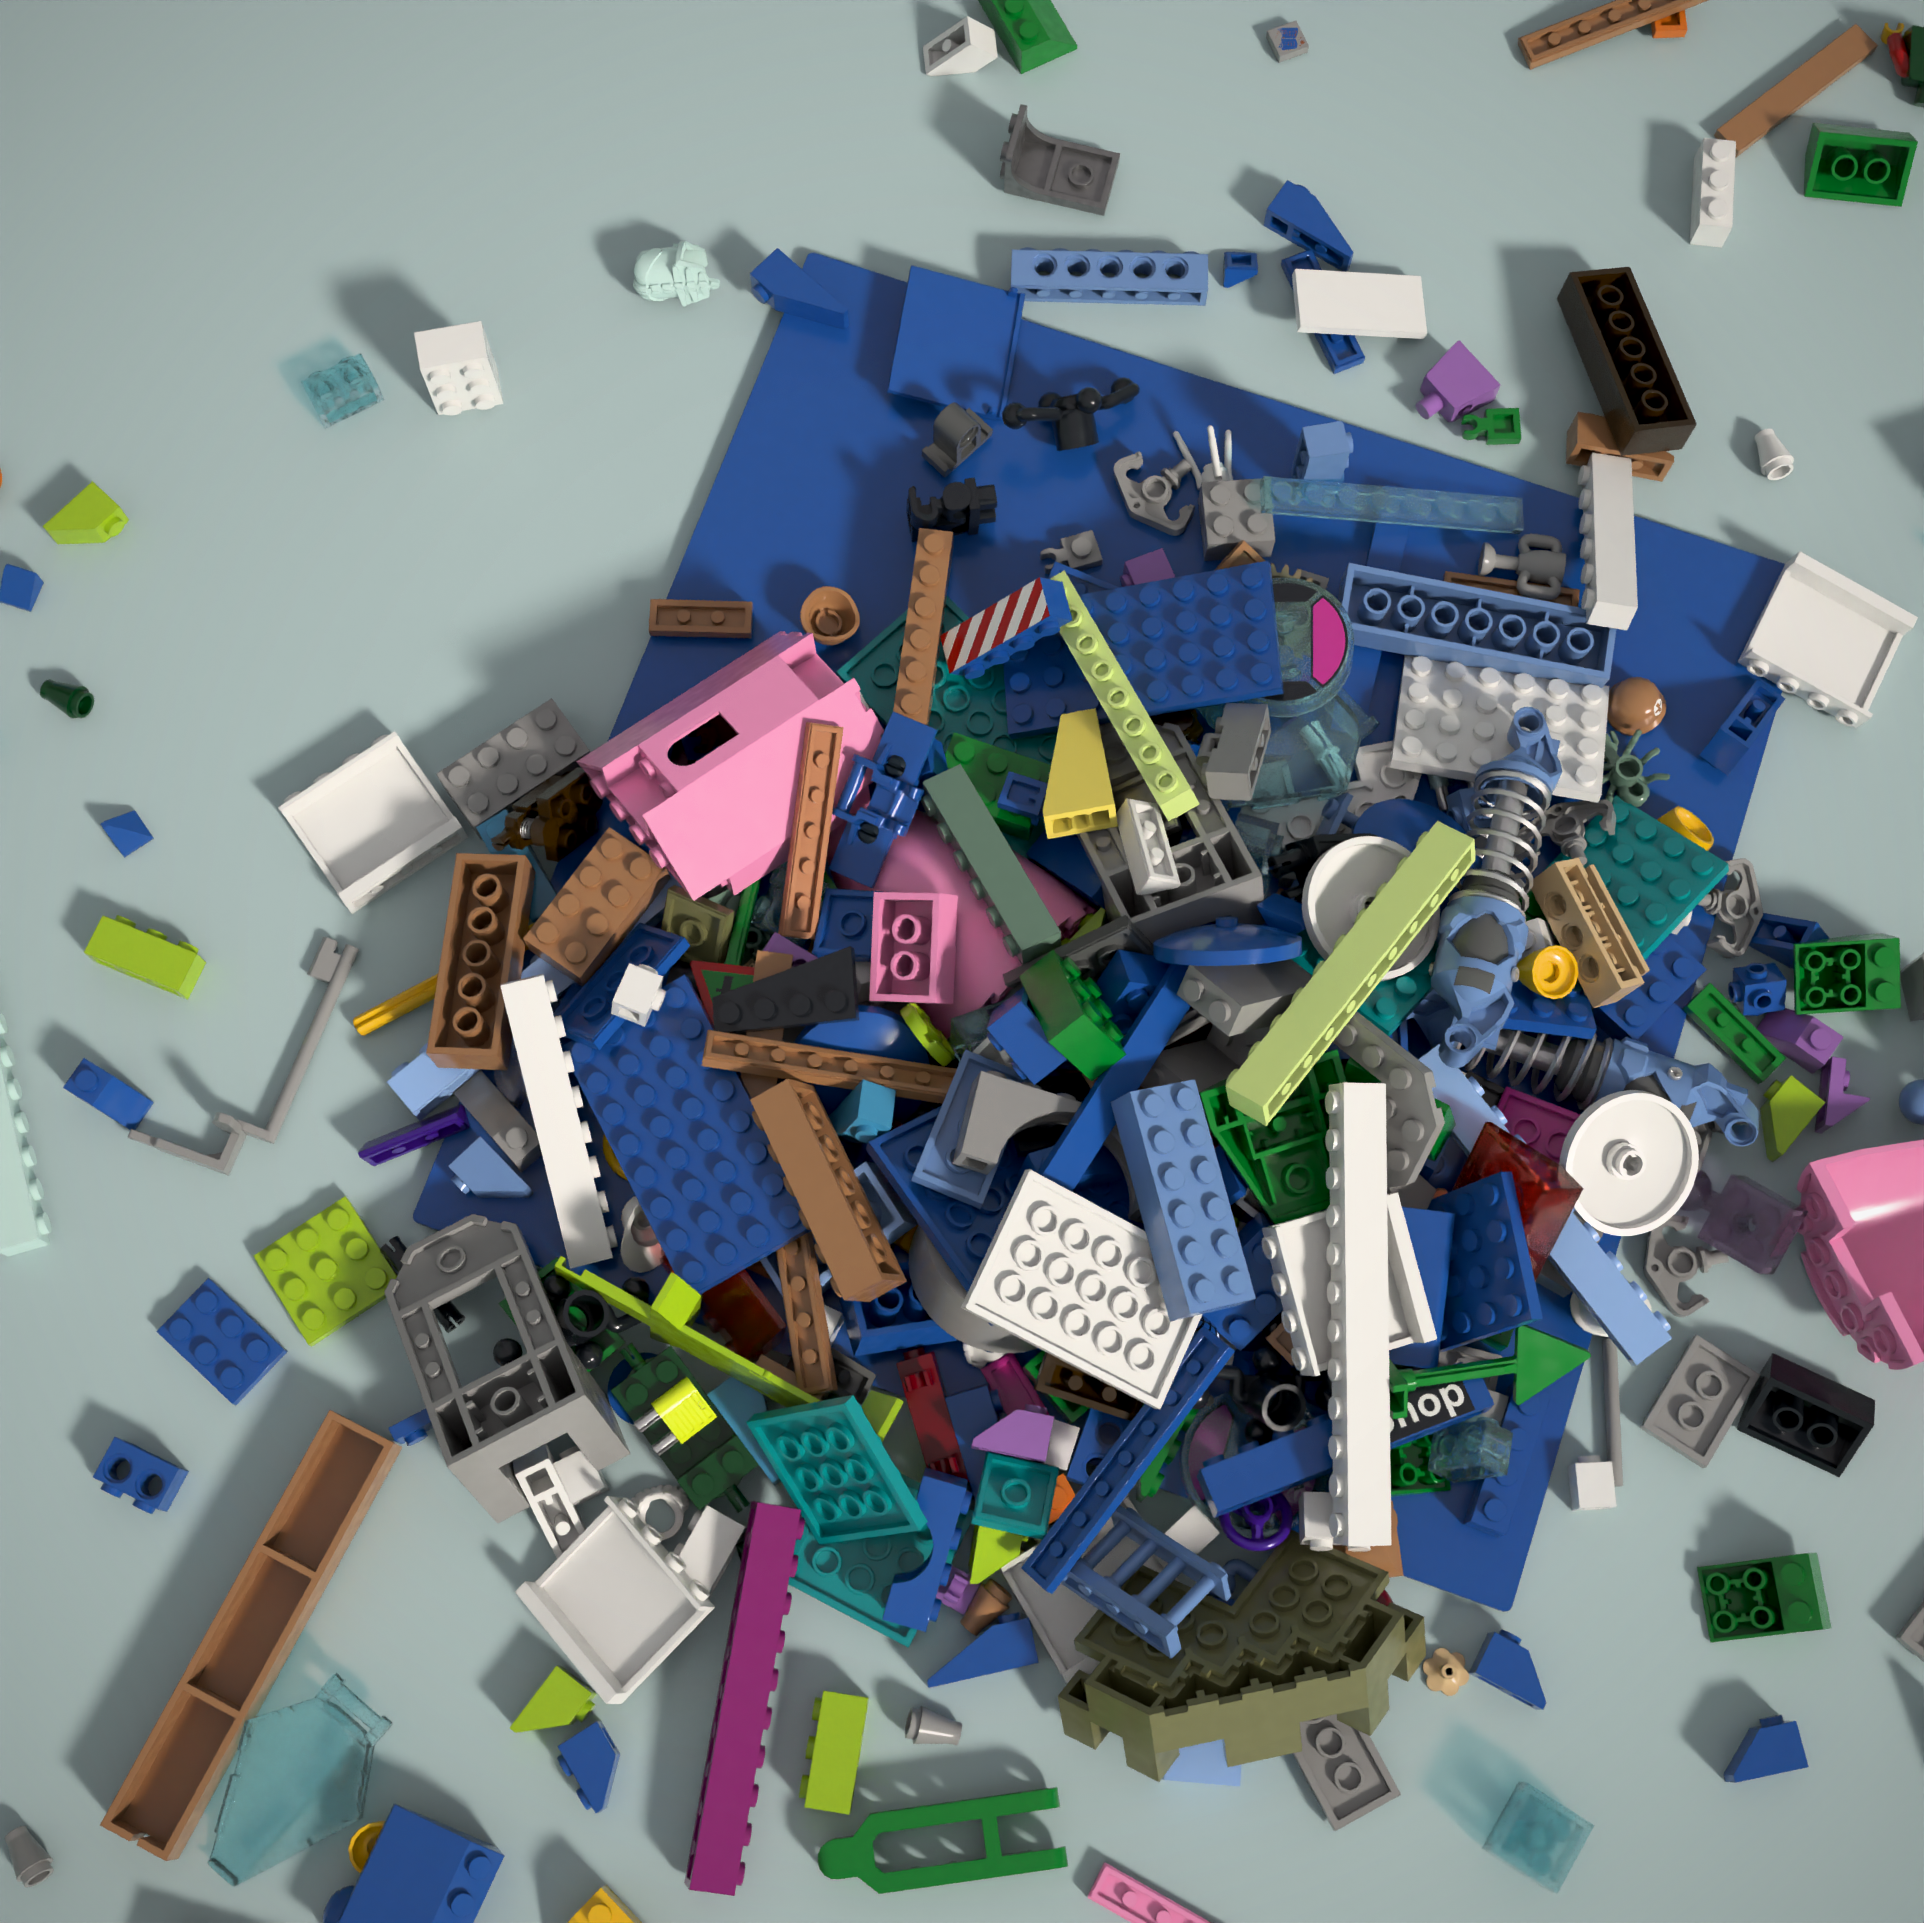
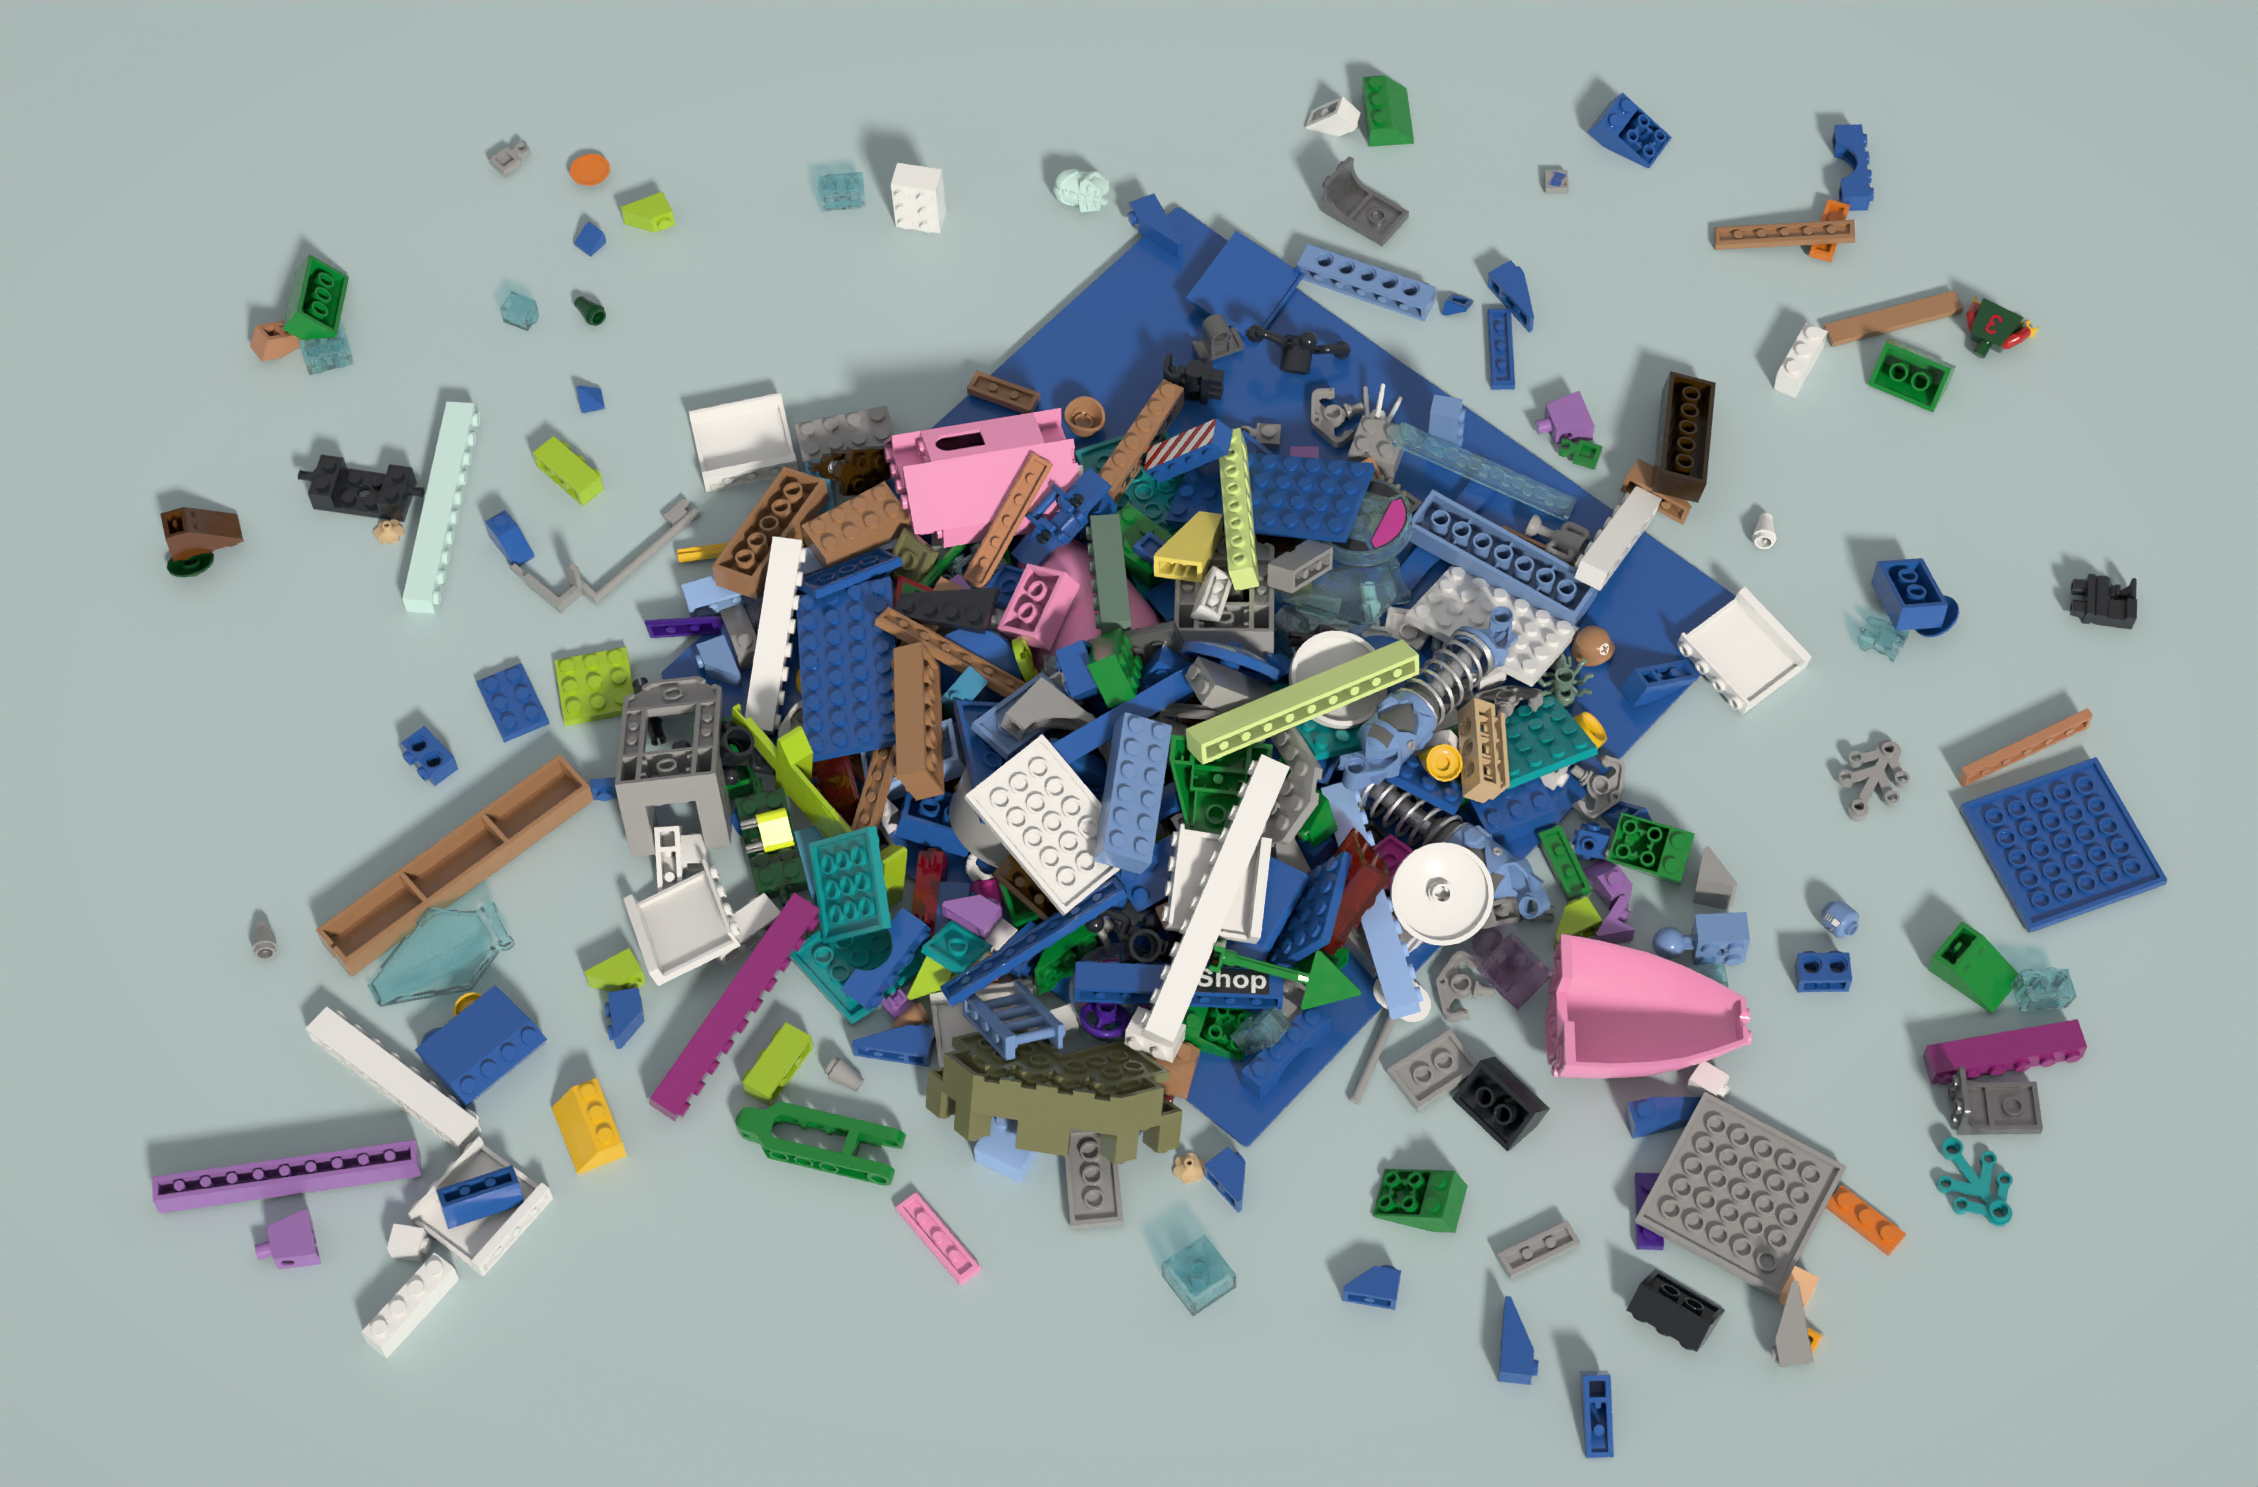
camera: 25 degrees right, 15 degrees down
white brick [611,963,666,1027] -> none
white piece [631,1485,689,1540] -> none
white tile [1292,269,1427,339] -> none
white brick [1567,1455,1617,1511] -> none

